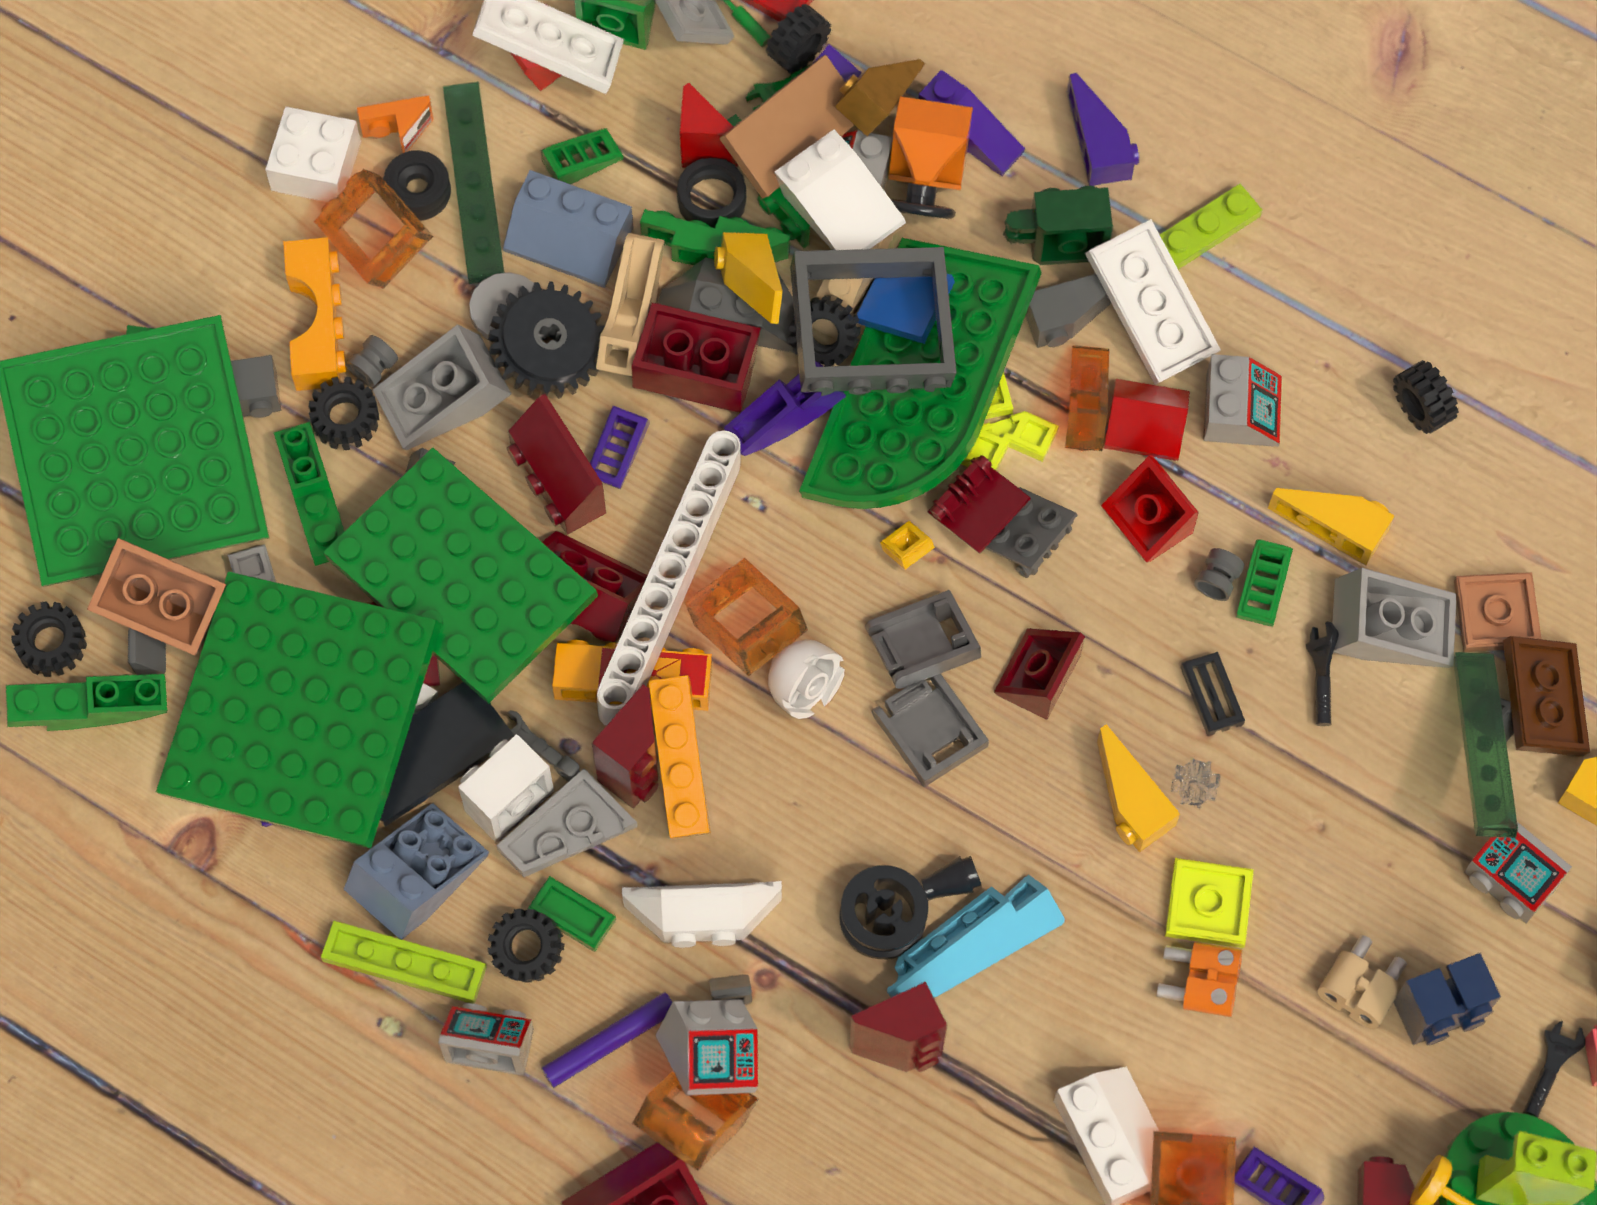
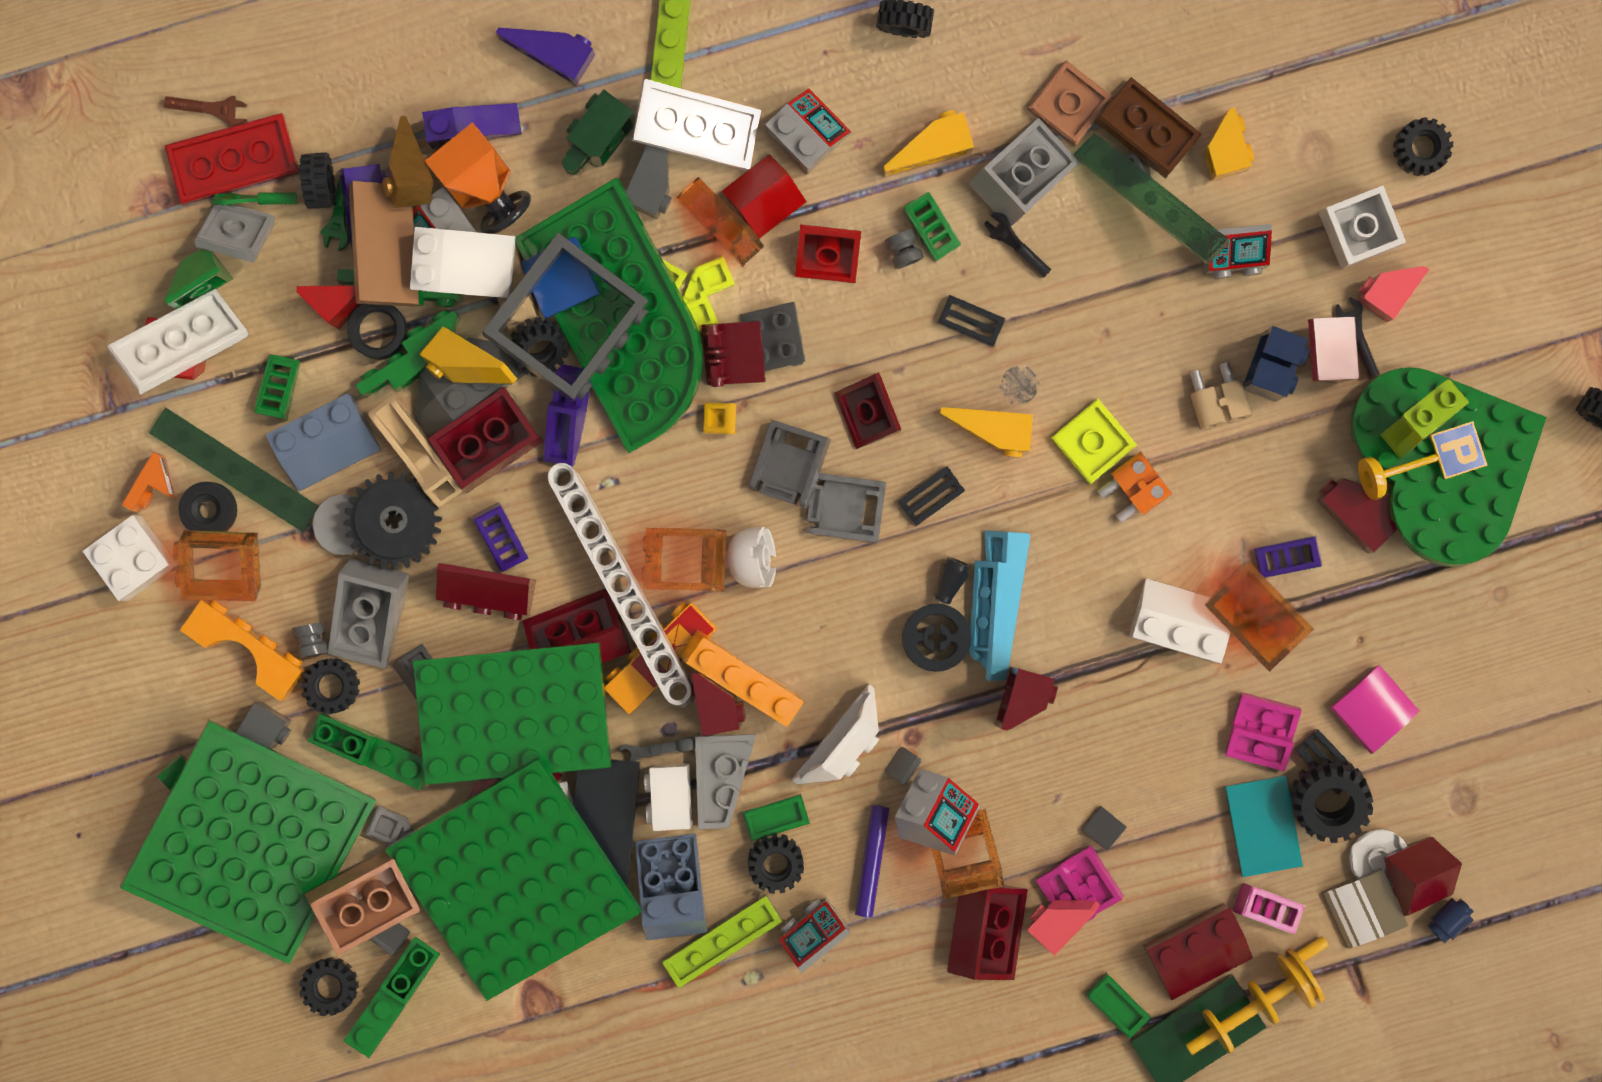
camera: 50 degrees left, 20 degrees up
none -> black tile [898,466,965,527]
none -> slope [1308,317,1359,383]

